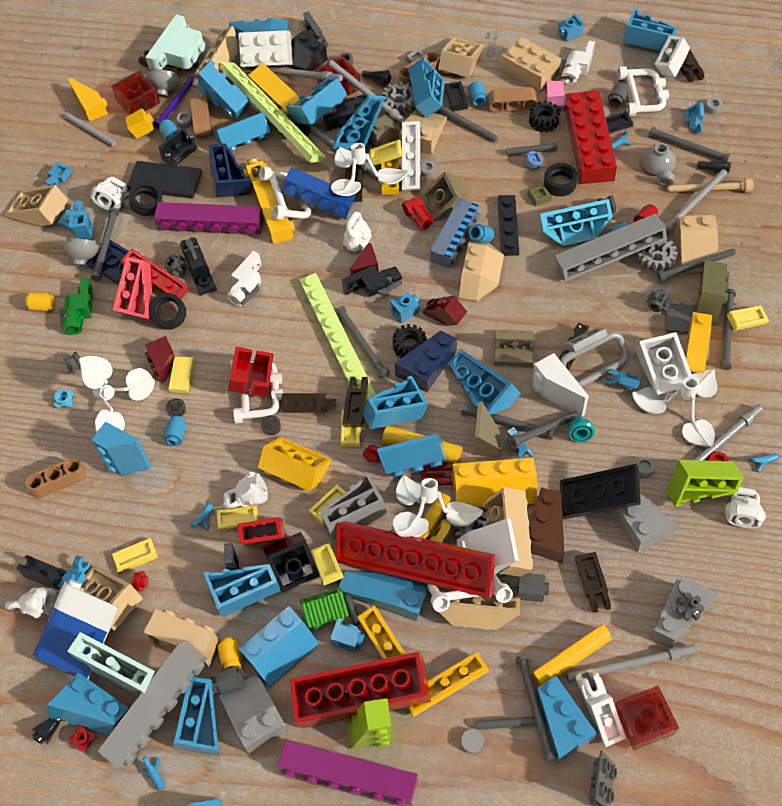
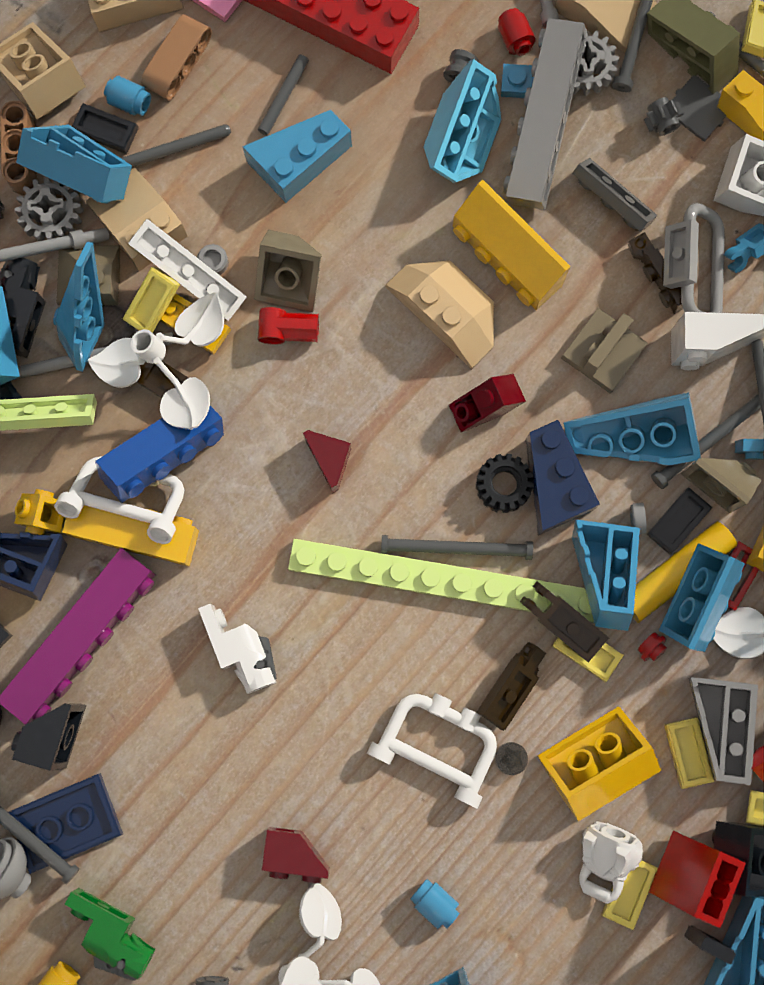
camera: 60 degrees left, 20 degrees up
coral wedge [113,257,154,322] -> none
red plate [120,248,189,299] -> none
black tyre [149,293,186,330] -> none
dark grey gear [164,254,187,277] -> none
clear smoke tile [166,398,186,417] -> none
light yellow tile [169,357,194,393] -> none
black plate [180,237,217,296] -> none
dark azure bar [190,503,213,530] -> none
red piece [228,347,274,398] -> none
white piece [342,212,372,253] -> none
black plate [342,265,402,297] -> none
dark azure brick [390,292,420,323] -> none
sand blue brick [430,199,480,268] -> none
dark azure brick [469,224,494,243] -> none
black plate [497,195,519,256] -> none
medium blue tile [524,151,542,169] -> none
olive tile [528,185,552,206] -> none
black tyre [529,101,560,132] -> none
black tyre [544,163,577,197] -> none
none -> black slope [11,703,86,771]
none -> dark azure wedge [242,110,352,203]
none -> yellow slope [452,180,570,310]
none -> dark grey plate [572,158,658,232]
none -> light grey tile [630,503,647,535]
none -> black tile [646,487,713,555]

